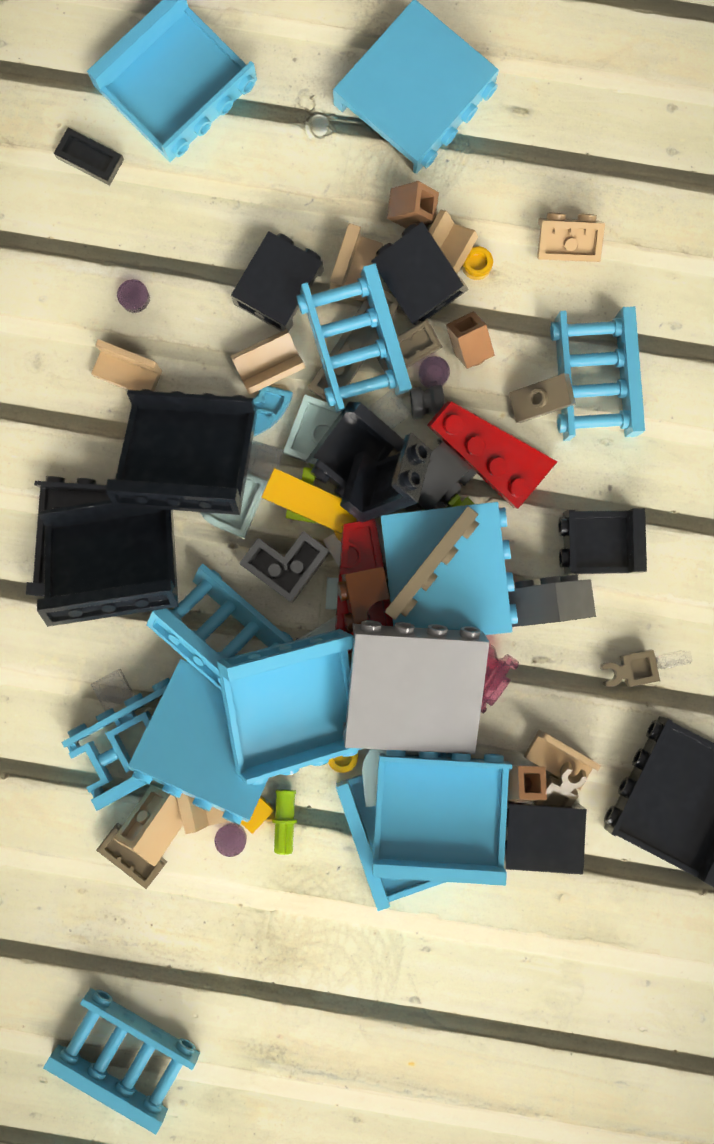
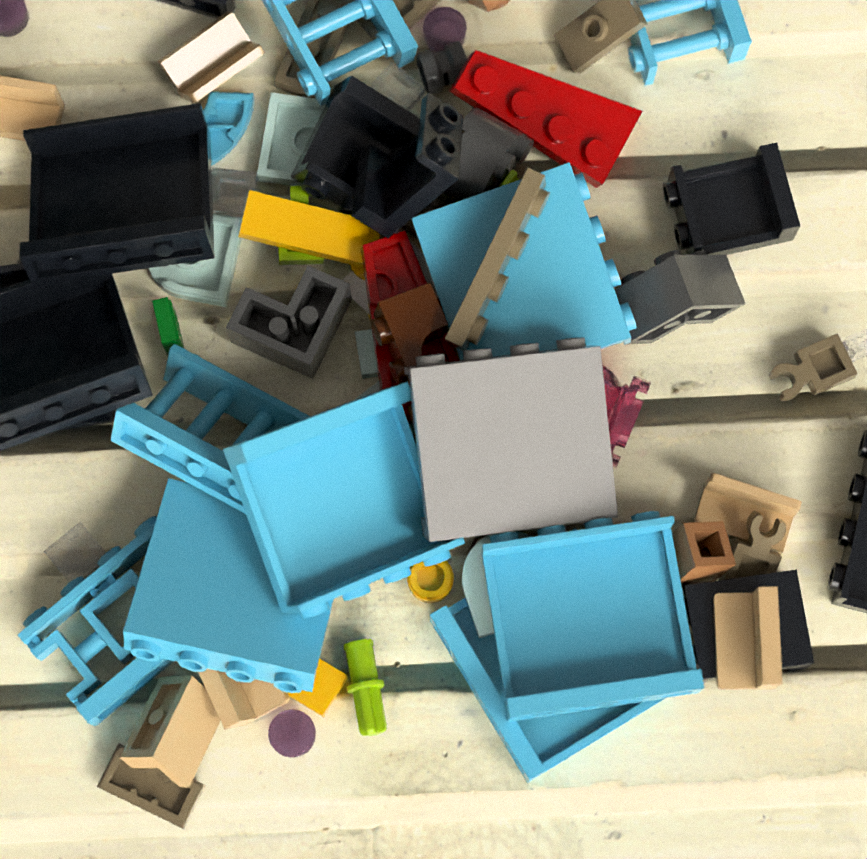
camera: 10 degrees left, 10 degrees down
none -> green tile [152,297,184,356]
none -> tan panel [713,587,783,690]

